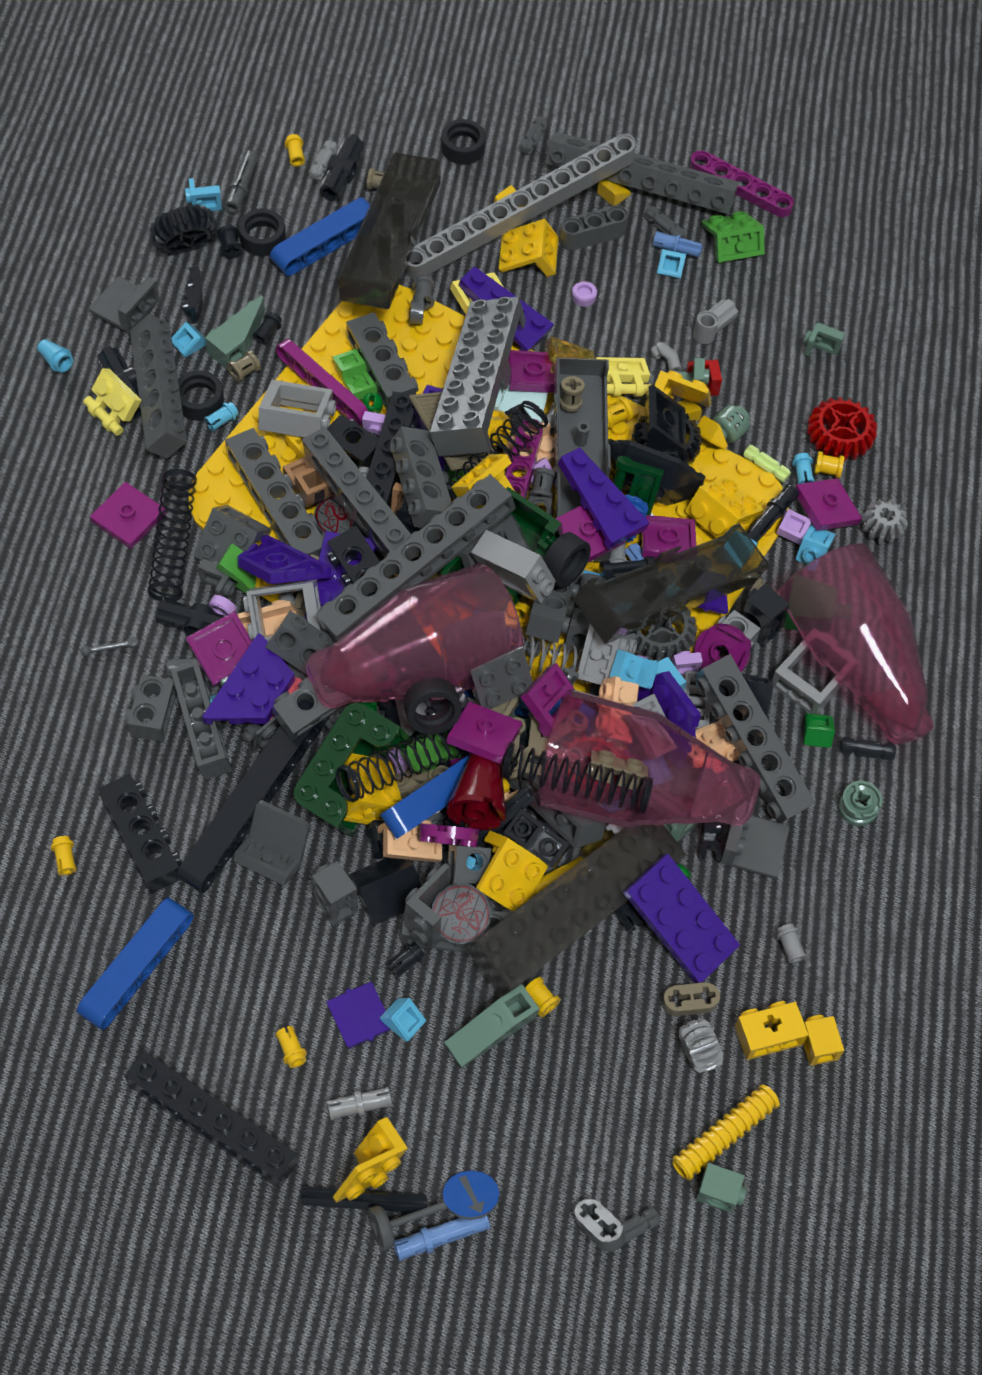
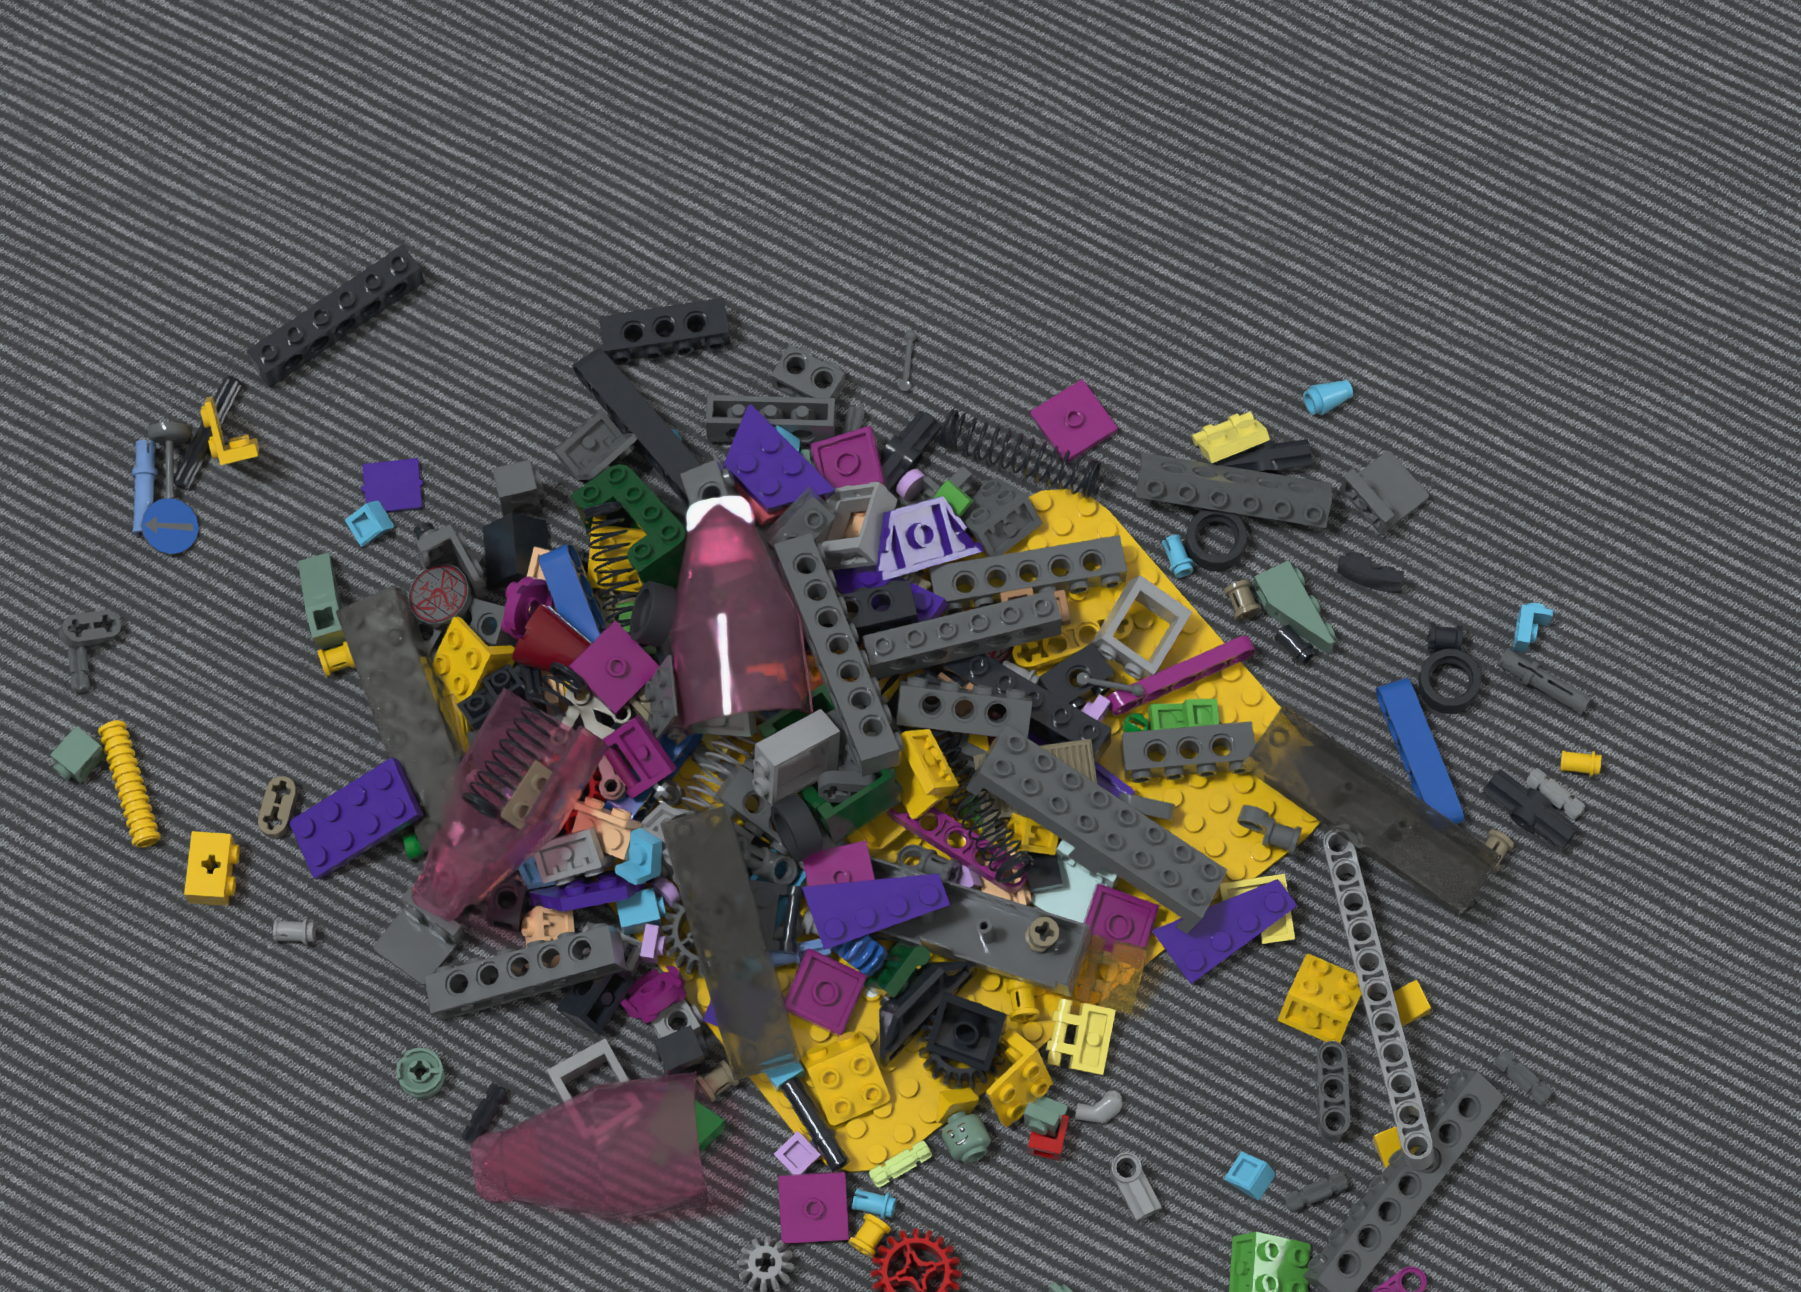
camera: 115 degrees right, 10 degrees up
yellow pin [50,836,77,875] -> none
blue beam [77,898,194,1030] -> none
black gear [149,204,217,255] -> none
medium azure slope [172,322,206,357] -> none
yellow pin [276,1026,307,1068] -> none
light grey pin [327,1087,392,1120] -> none
black tyre [441,119,486,165] -> none
lavender tile [572,282,597,307] -> none
medium blue axle [653,231,703,257] -> none
light grey gear [679,1018,723,1073] -> none
medium azure bracket [796,525,836,569] -> none
yellow brick [803,1015,844,1066] -> none
green slope [804,713,835,748] -> none
none -> dark grey hinge [1076,672,1144,696]
none -> dark grey beam [1118,792,1175,820]

